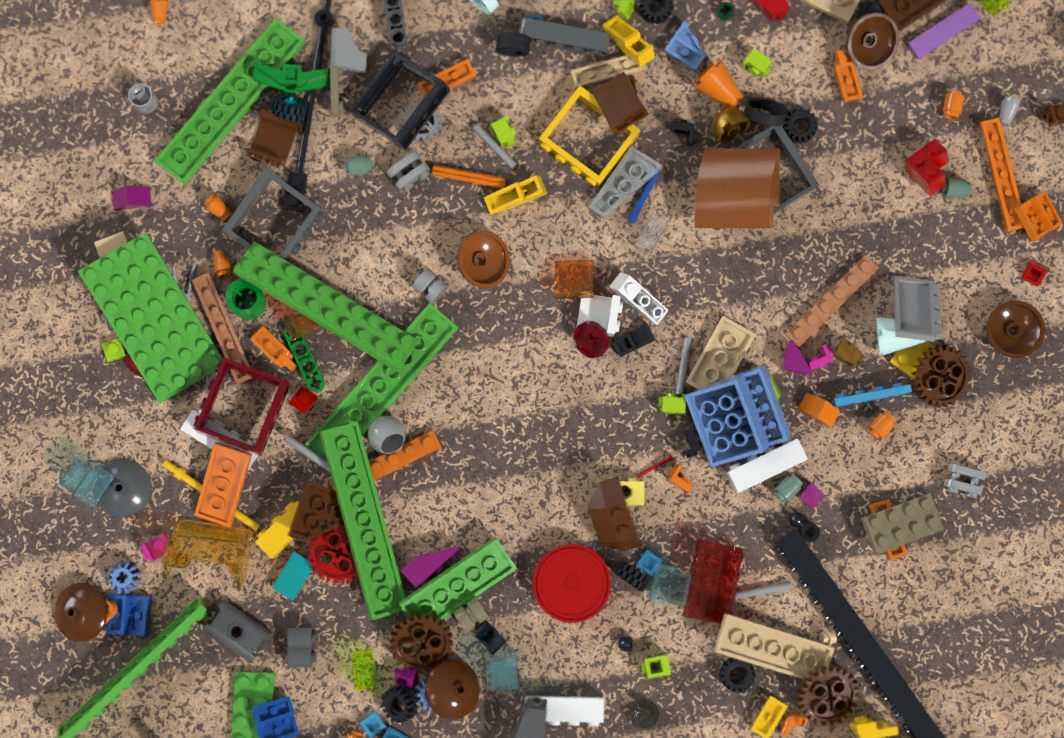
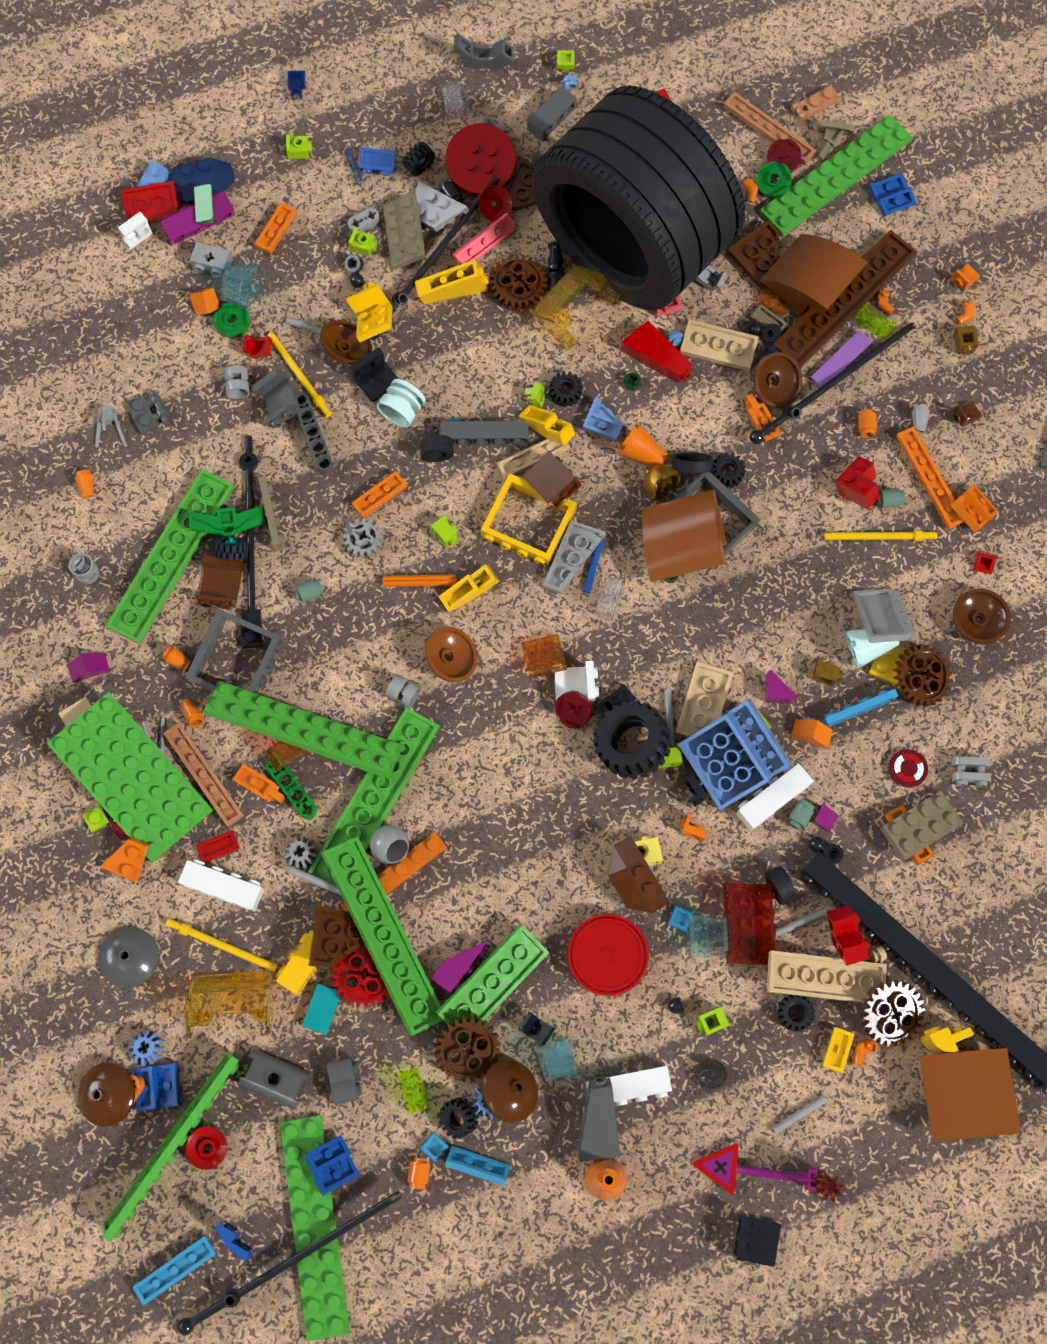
camera: 15 degrees left, 10 degrees down
clear light blue plate [59,457,114,508] -> none
dark pink bracket [141,533,174,562] -> none
dark red window [193,358,290,456] -> none
orange tile [194,442,252,528] -> none
green hat [226,279,266,320] -> none
red bracket [289,386,319,414] -> none
light grey tile [331,28,366,73] -> none
black window [350,51,450,150] -> none
light grey brick [386,151,430,192] -> none
magenta slope [394,669,419,692] -> none
dark tan wheel [453,597,490,633] -> none
light grey bar [473,124,517,169] -> none
white slope [609,272,668,325] -> none
black tyre [613,560,651,592] -> none
red piece [637,453,674,478] -> none
black bracket [670,119,697,146] -> none
lime brick [741,48,772,78] -> none
nougat plate [784,255,879,348] -> none
dark pink bracket [808,344,834,371] -> none
orange brick [868,411,896,440] -> none
none -> orange wing [101,837,149,882]
none -> red dish [186,1126,228,1170]
none -> red tile [196,830,240,863]
none -> light grey gear [284,836,317,869]
none -> black tyre [593,701,672,779]
none -> black bar [750,322,915,444]
none -> black tyre [765,866,796,905]
none -> yellow bar [824,530,937,541]
none -> red brick [826,905,870,966]
none -> tile [888,749,928,788]

